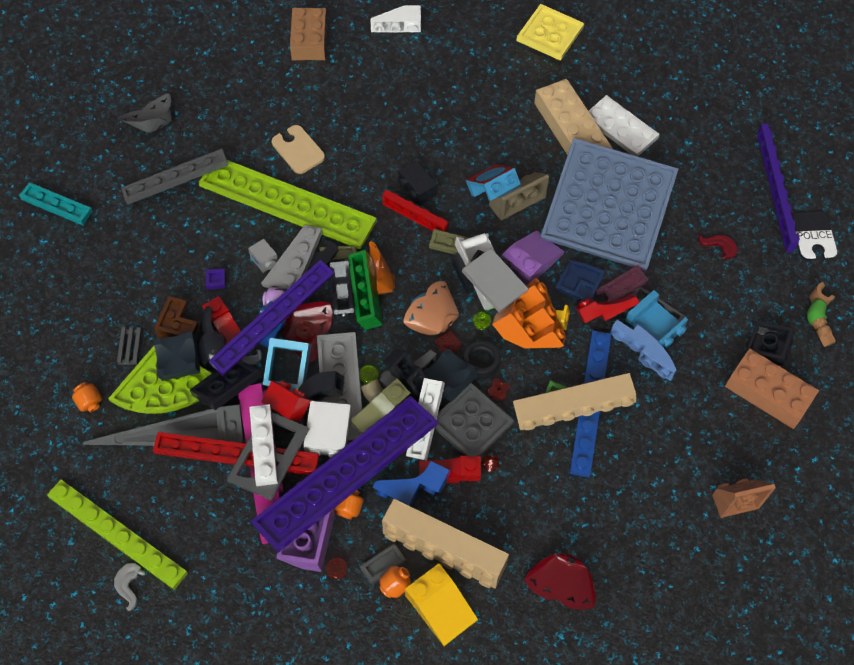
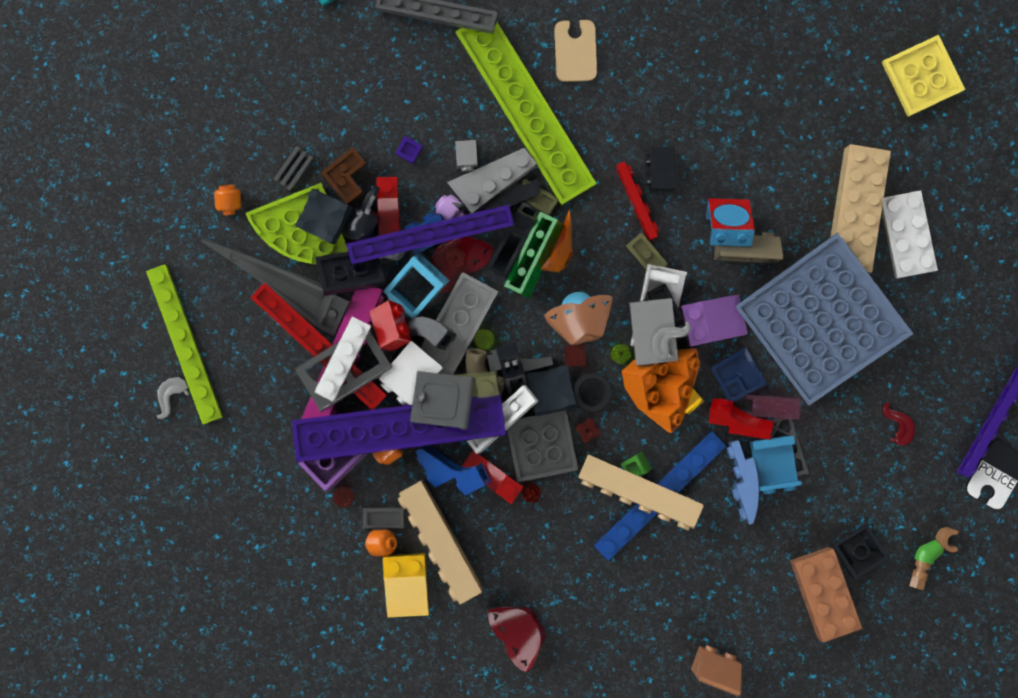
camera: 35 degrees right, 25 degrees up
none -> dark grey container [410,371,475,430]
none -> light grey piece [652,321,690,360]

